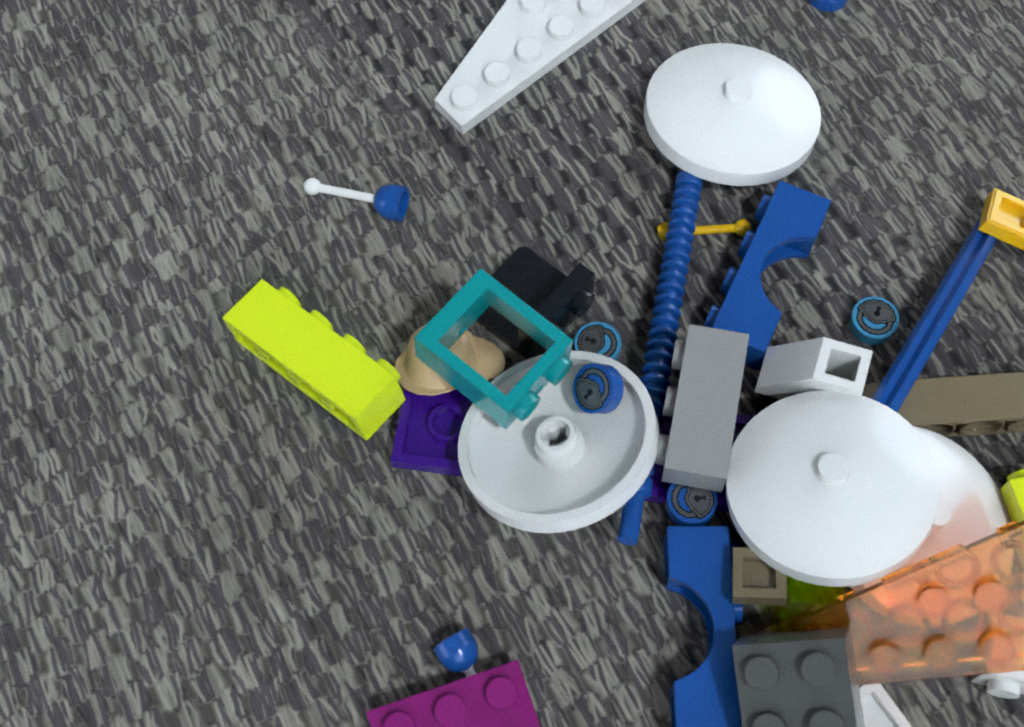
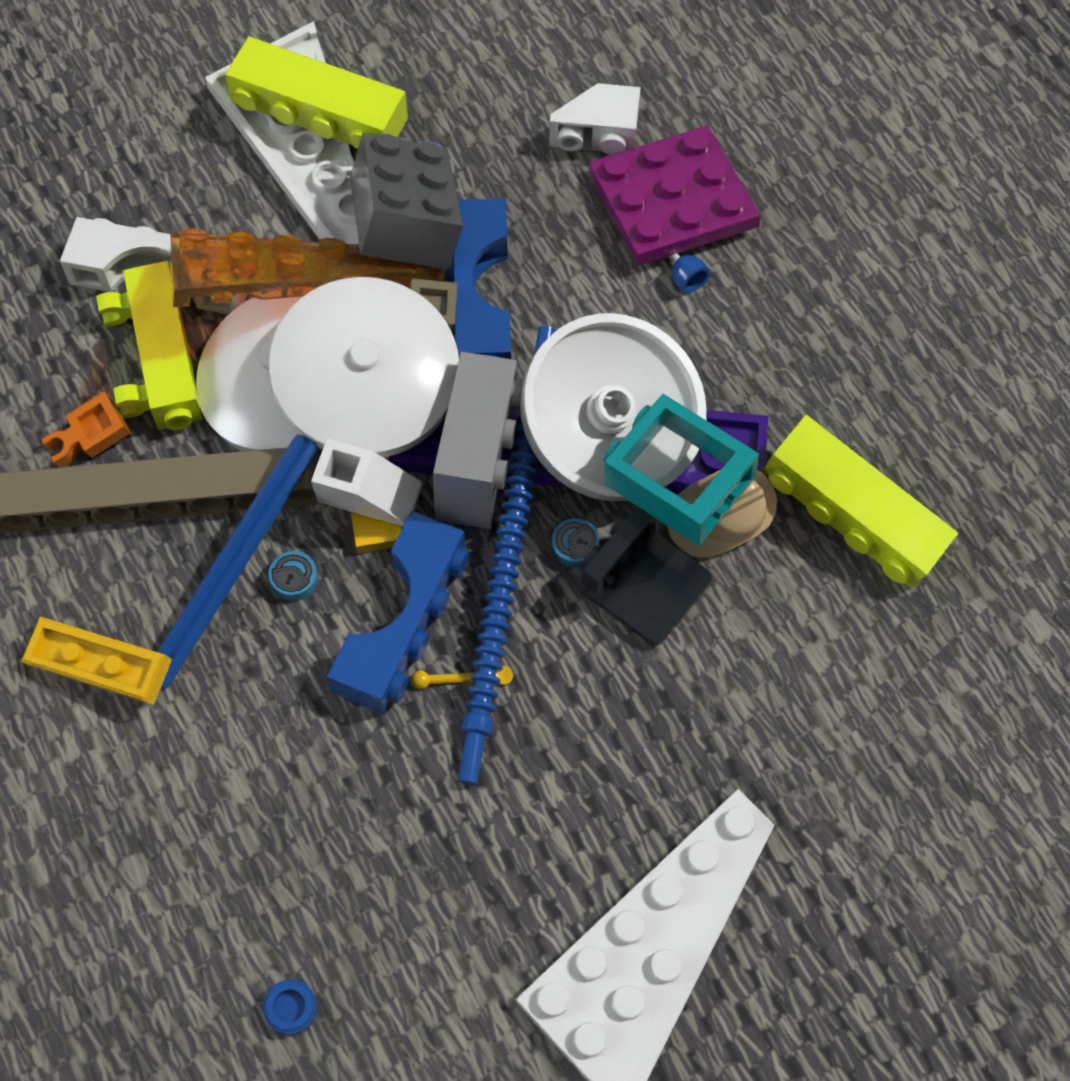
camera: 175 degrees right, 0 degrees up
blue hinge [304,178,410,222] -> none
tile [573,363,624,414] -> none
white dish [644,43,821,186] -> none

